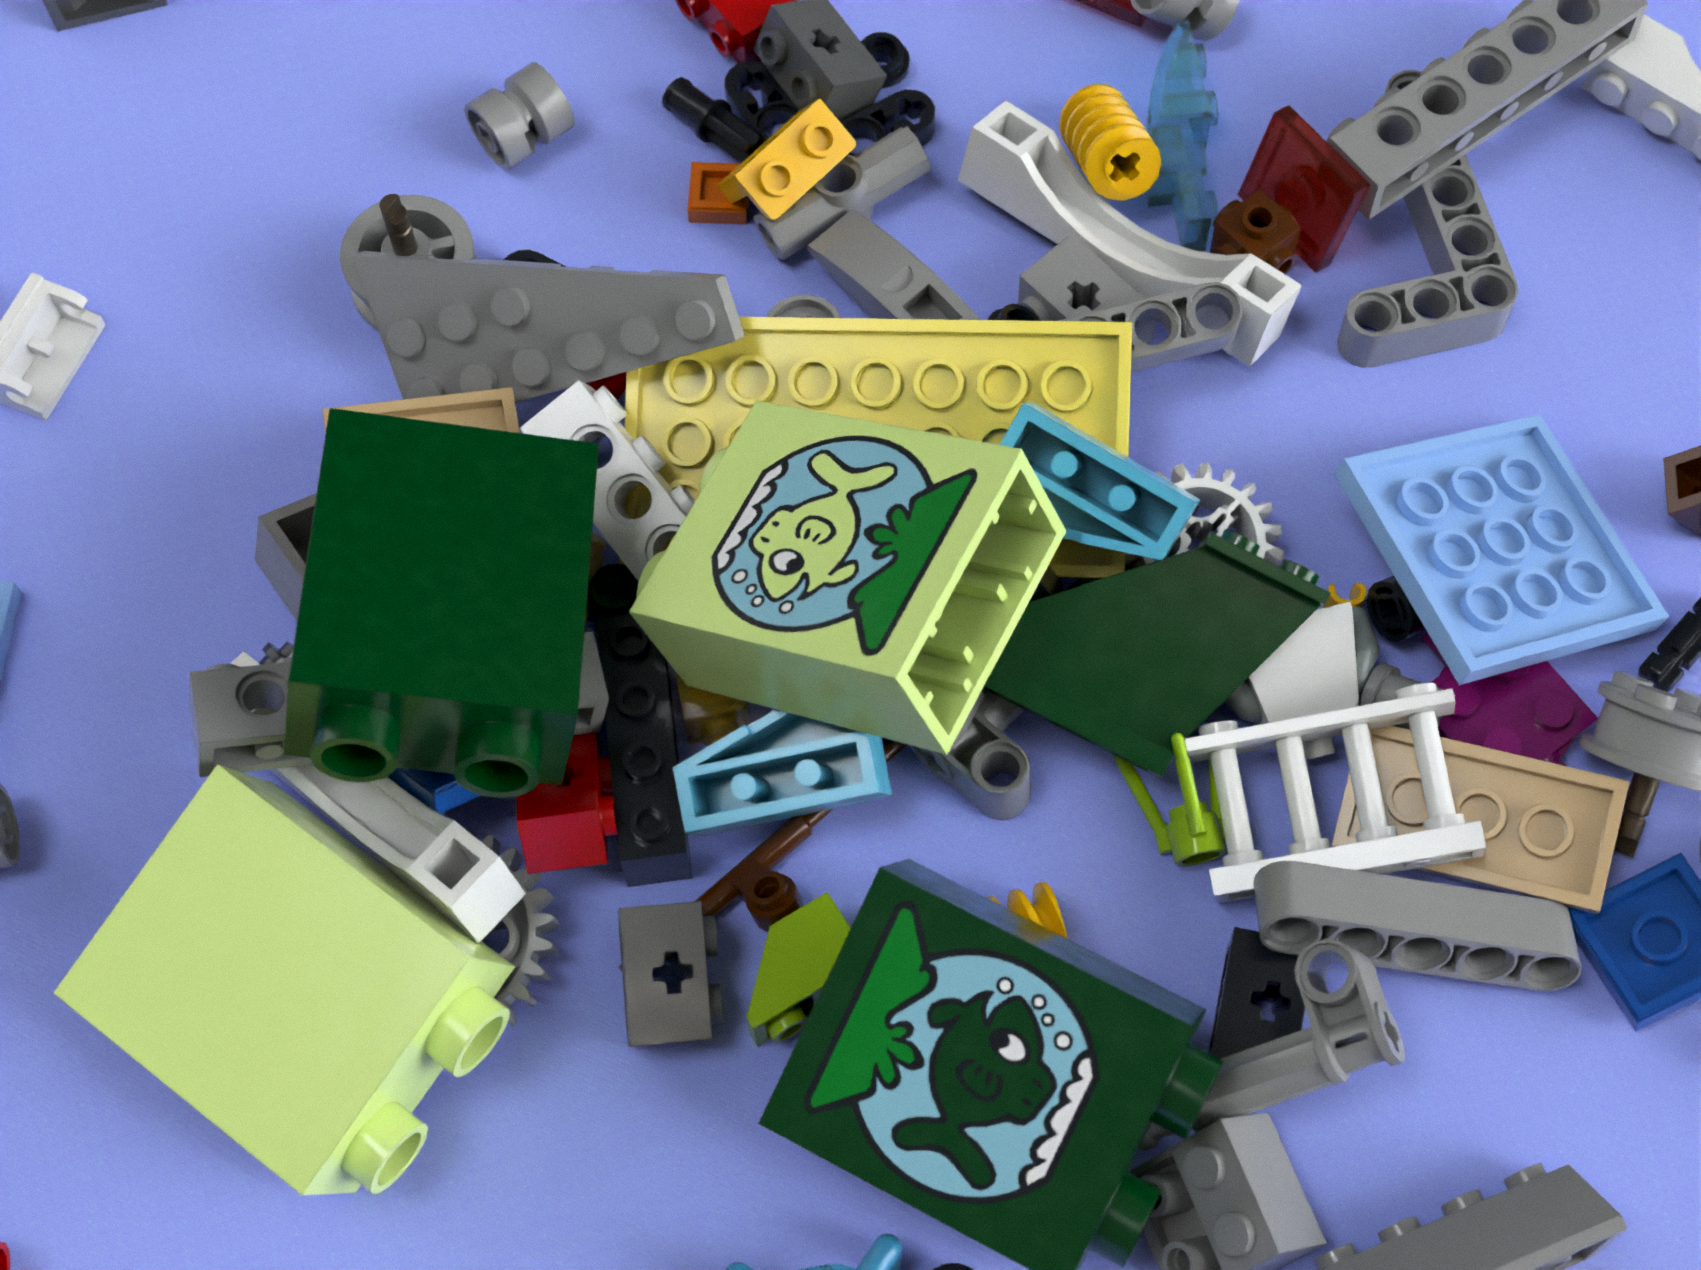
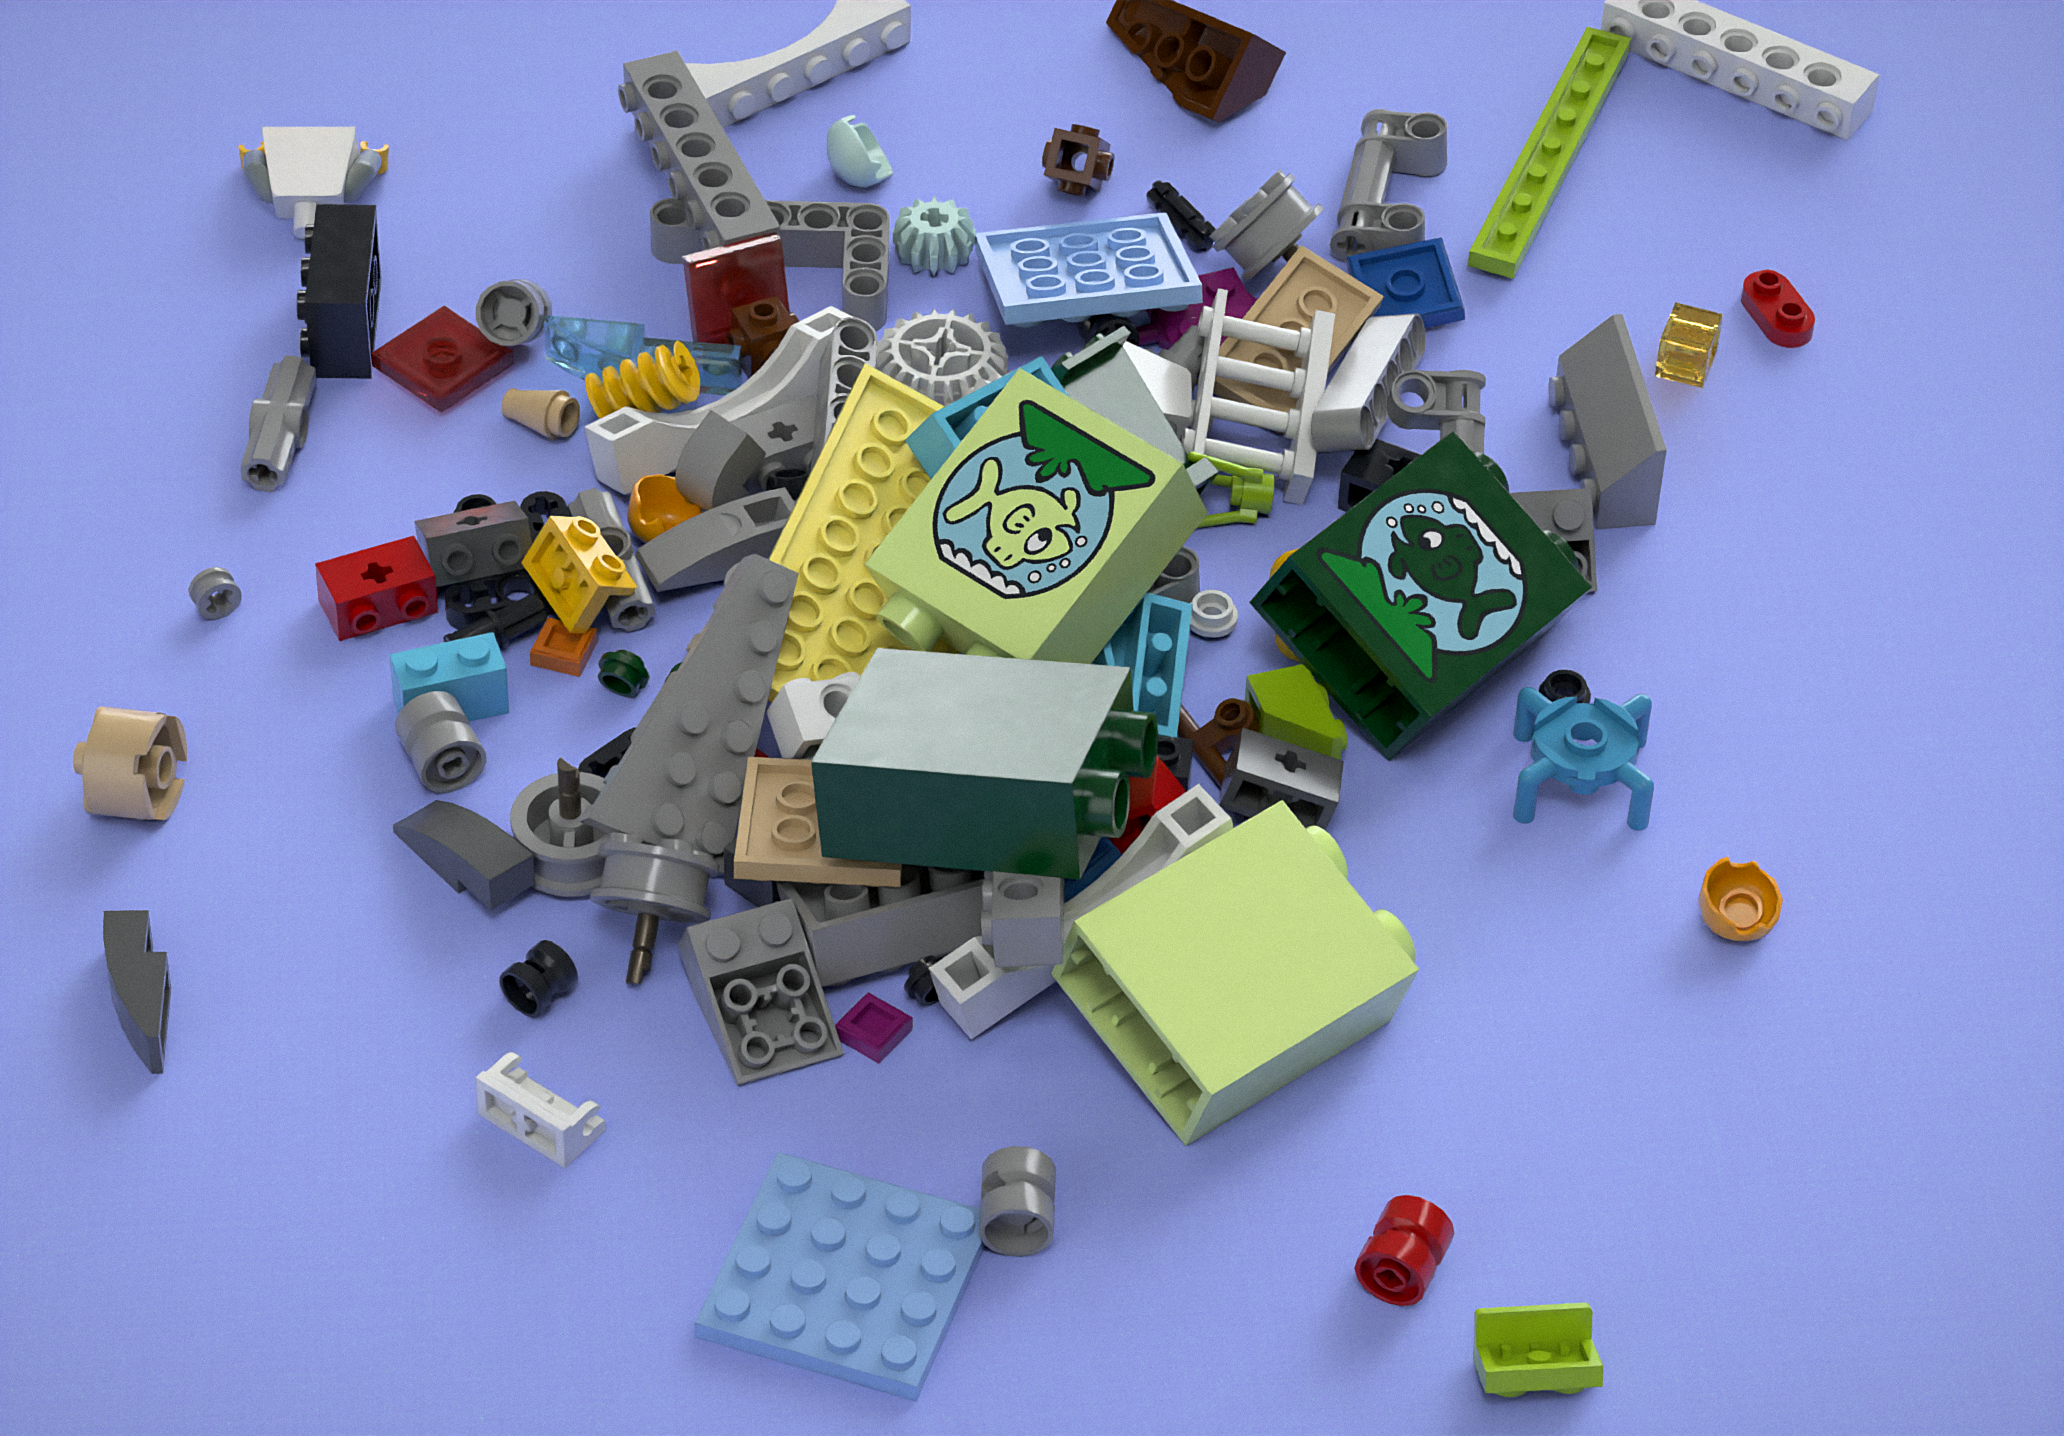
camera: 80 degrees left, 20 degrees down
none -> medium azure brick [390,632,509,722]
none -> dark grey slope [393,800,535,910]
none -> black wheel [499,940,578,1017]
none -> tan cone [501,388,580,440]
none -> light grey wheel [590,832,720,985]
none -> dark green plate [598,650,650,697]
none -> light orange hair [627,474,703,543]
none -> light grey brick [675,410,766,511]
none -> light grey slope [678,898,844,1086]
none -> light aqua hair [826,115,893,188]
none -> magenta tile [835,992,913,1064]
none -> white gear [875,308,1008,406]
none -> light aqua gear [893,196,976,276]
none -> white plate [1190,590,1238,638]

